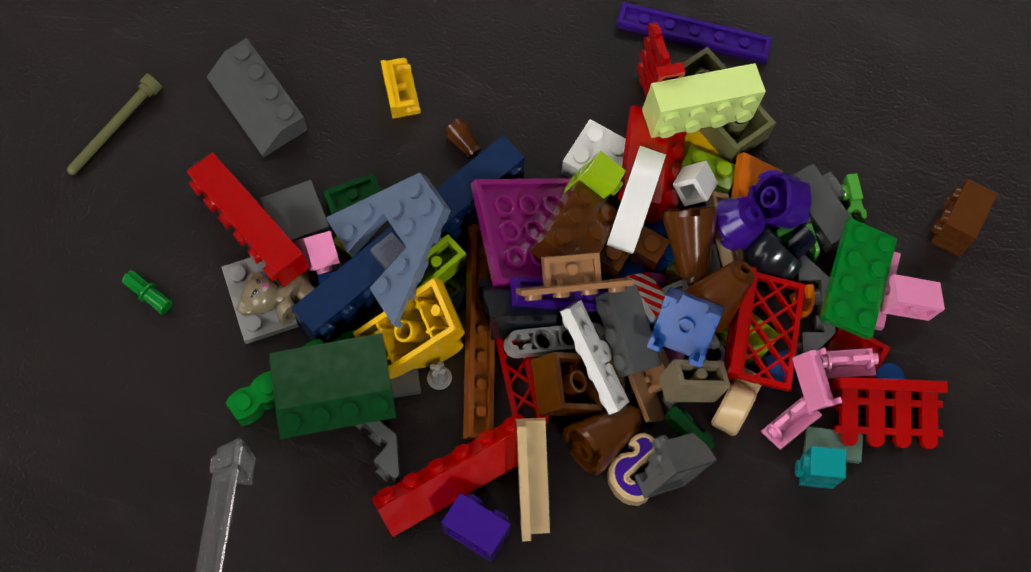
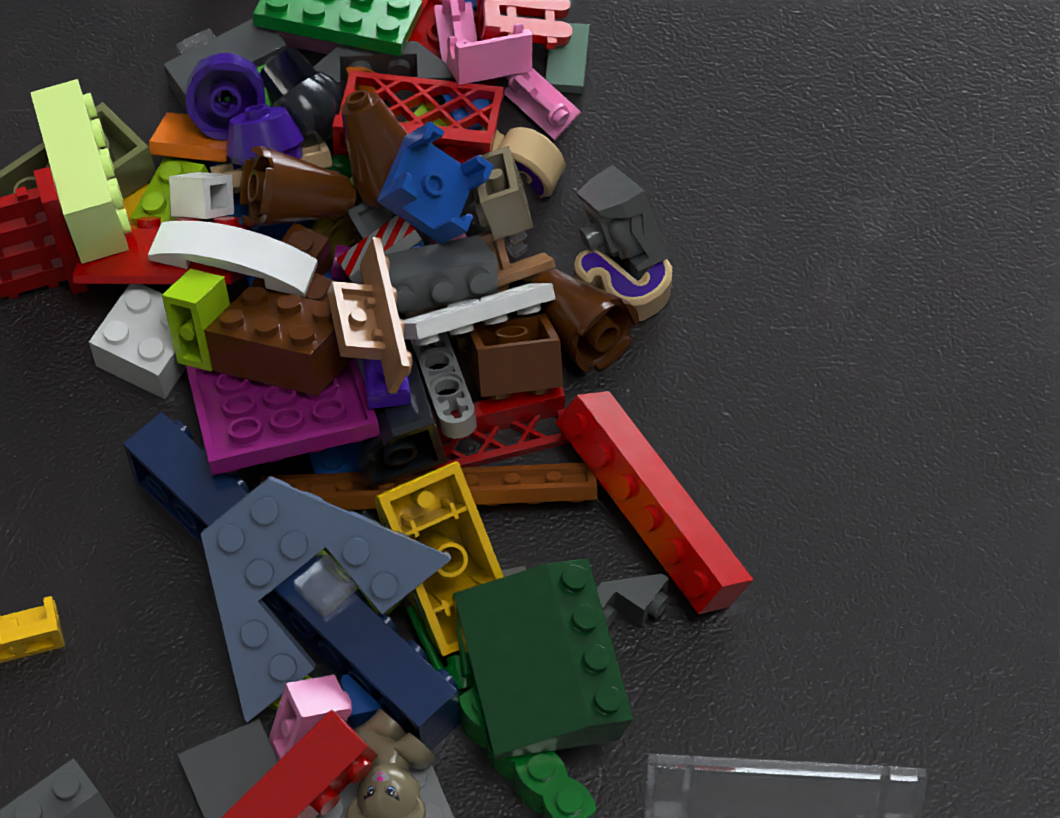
camera: 90 degrees left, 10 degrees down
dark green plate [323,173,380,215] -> none
light grey piece [427,361,452,390] -> none
dark purple brick [441,493,511,562] -> none
reddish brown cone [444,118,482,158] -> none
tan fence [516,418,550,541] -> none
dark green plate [664,405,715,452] -> none
teal brick [795,446,846,489] -> none
bright green plate [839,173,867,222] -> none

